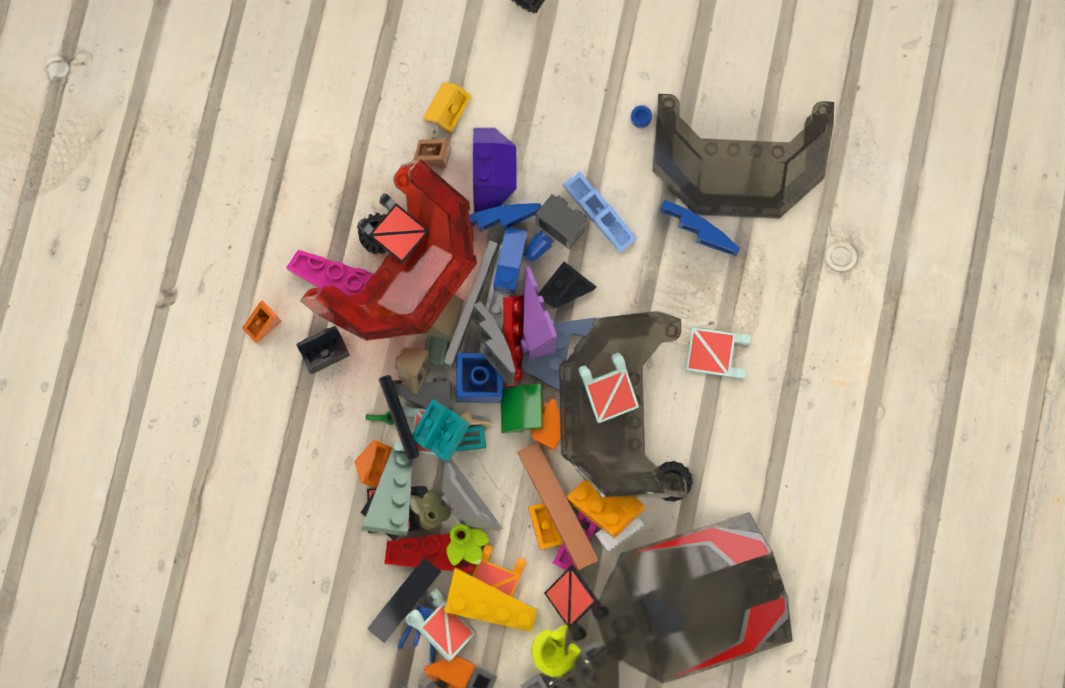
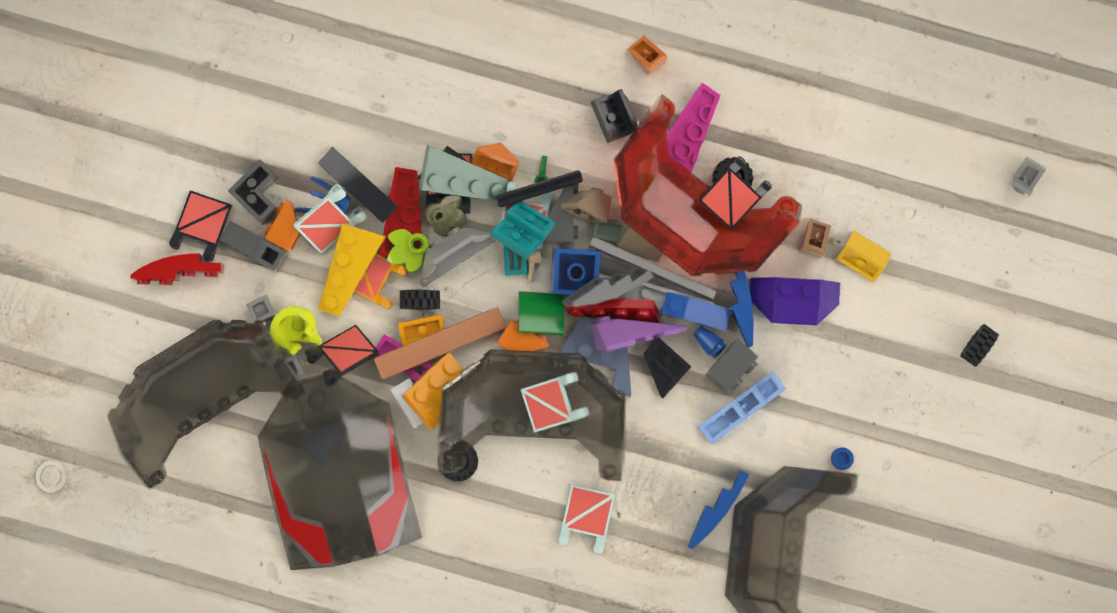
camera: 90 degrees right, 5 degrees up
none -> black tyre [400,289,440,310]

